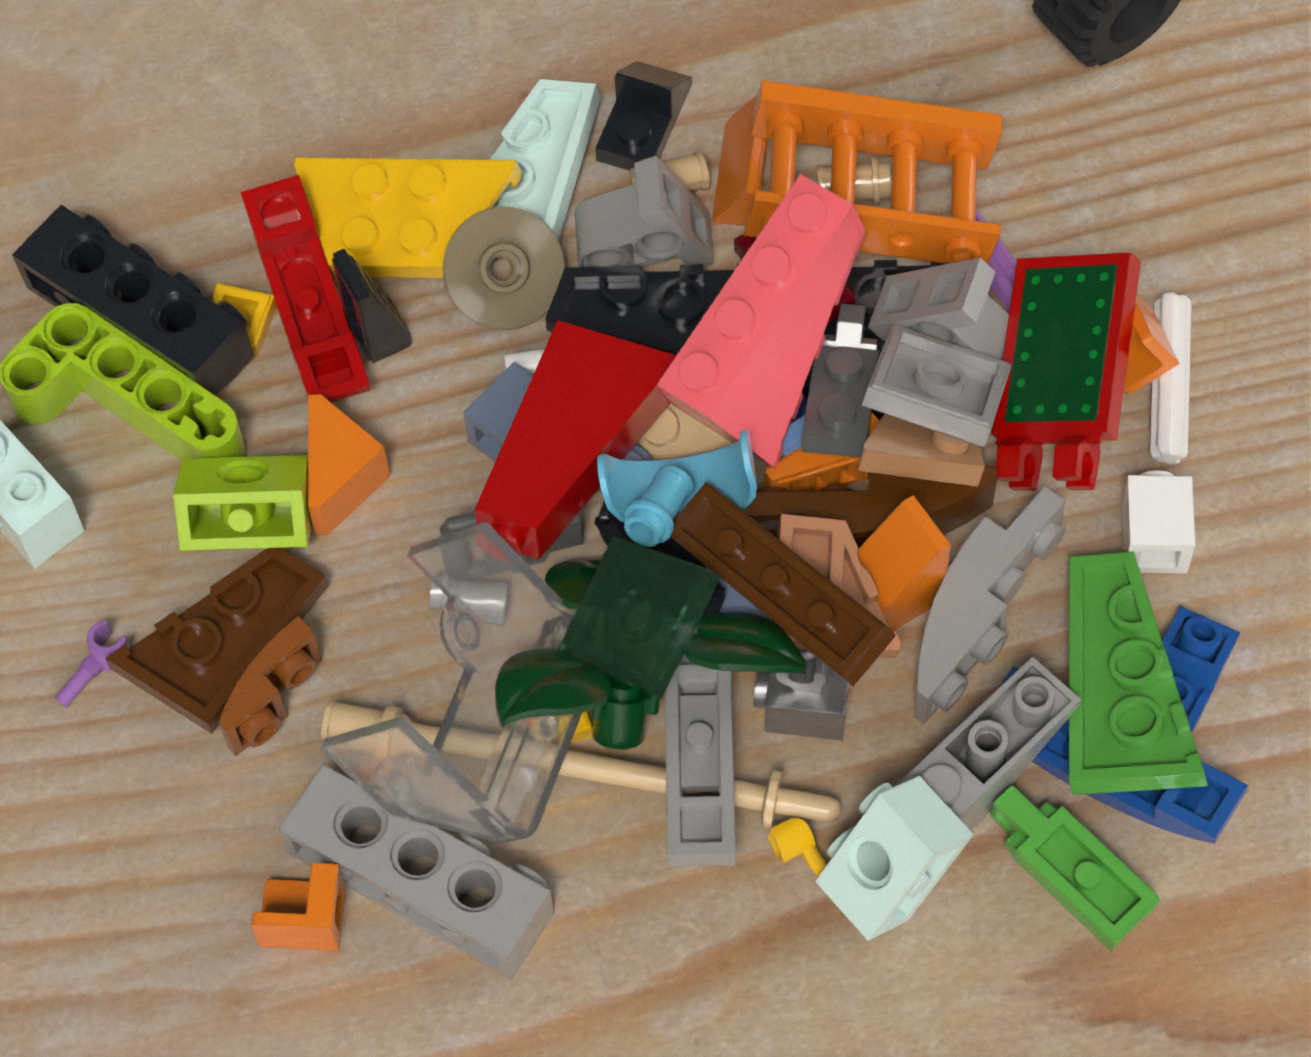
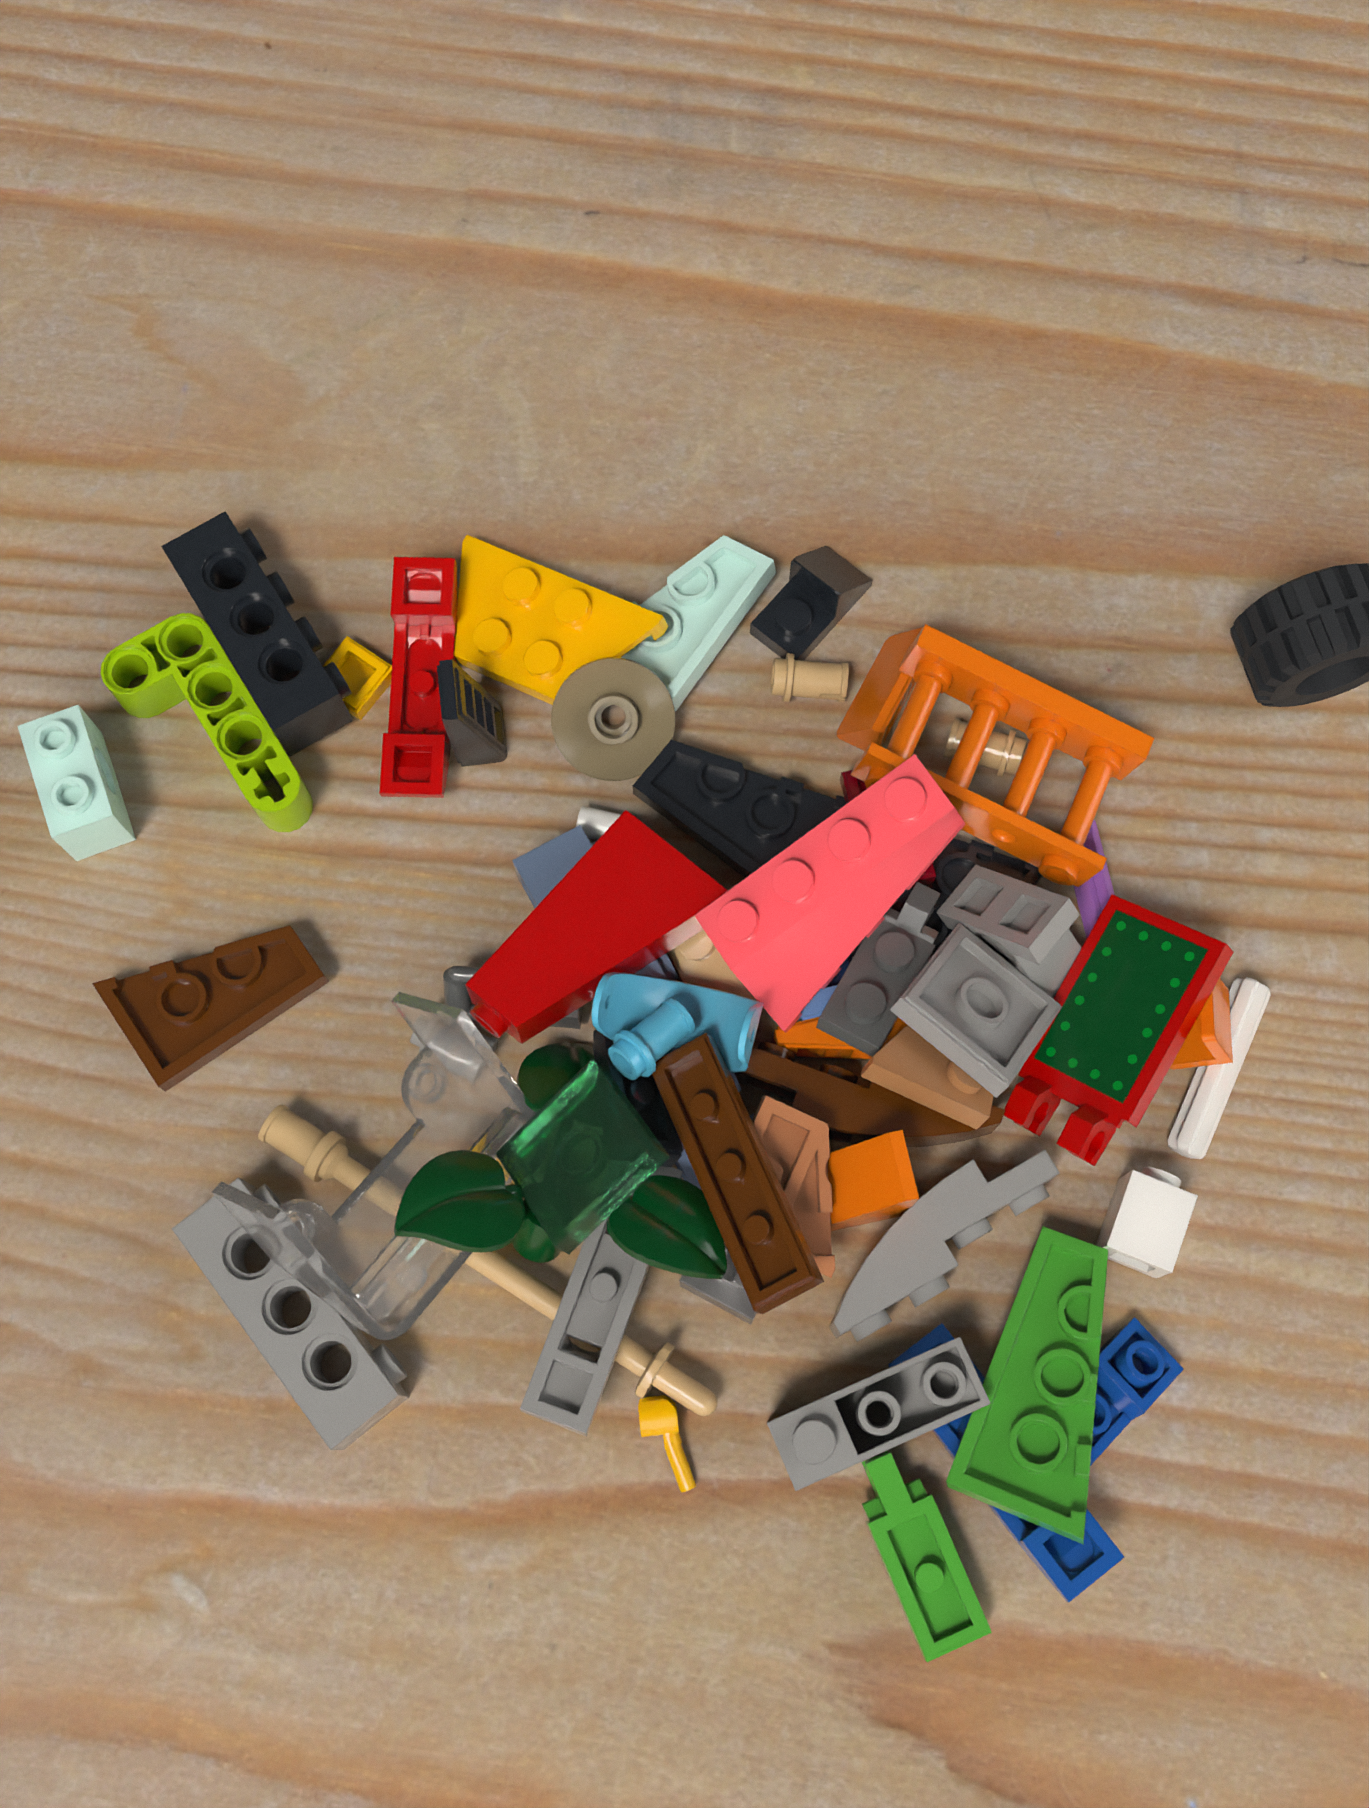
camera: 20 degrees right, 10 degrees up
medium lavender hand [54,621,128,708] -> none
lime brick [173,455,312,551] -> none
dark orange slope [219,616,322,756] -> none
orange panel [251,863,346,951] -> none
orange slope [308,394,390,536] -> none
light grey tile [575,156,714,268] -> none
light aqua brick [815,776,974,941] -> none

